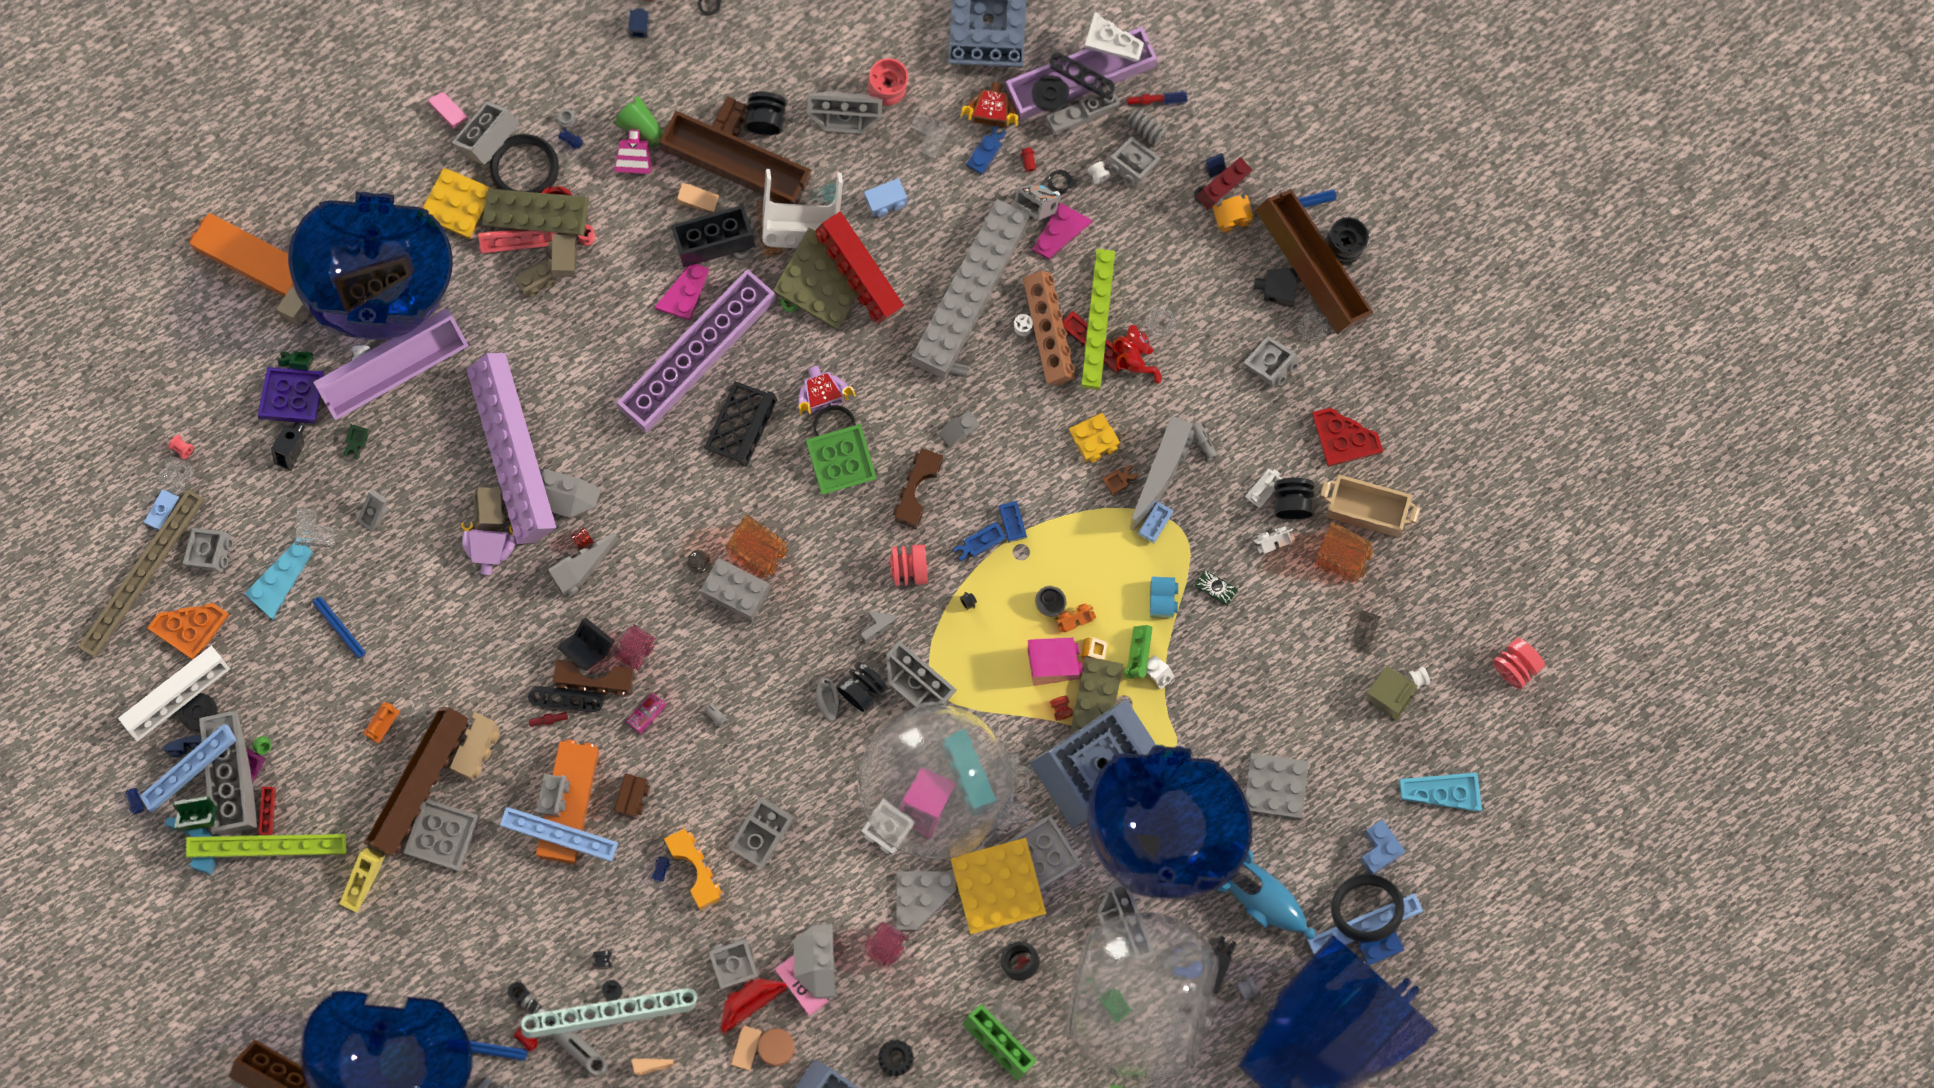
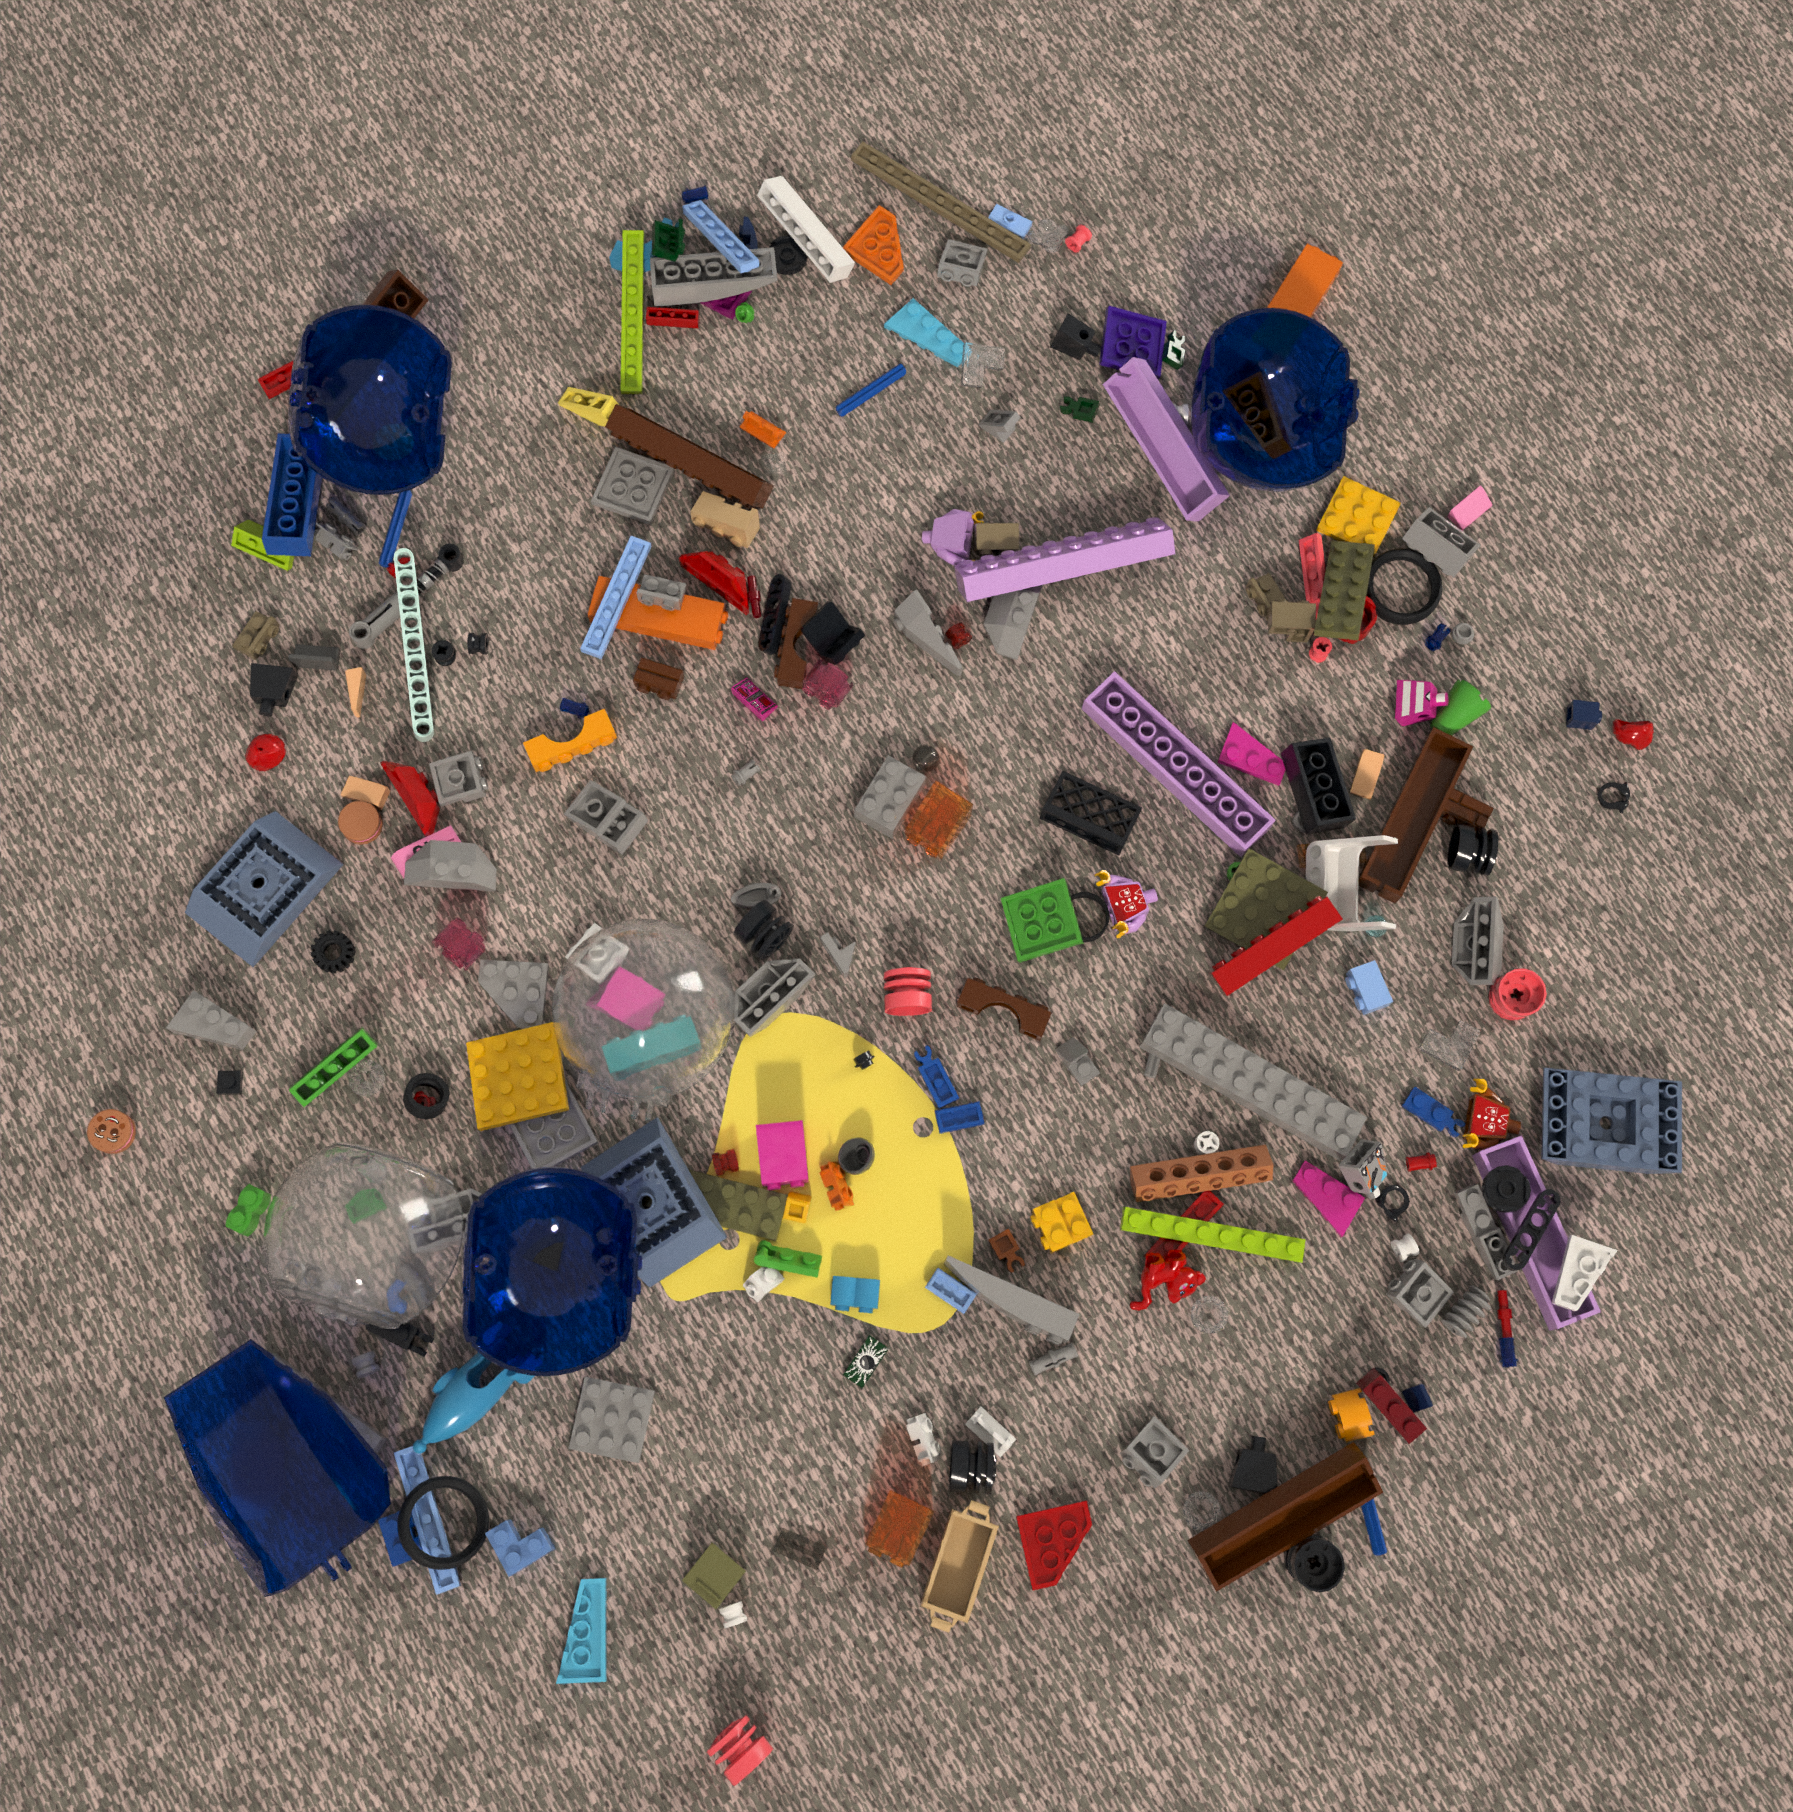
camera: 90 degrees right, 0 degrees up
none -> red wedge [679,551,749,615]

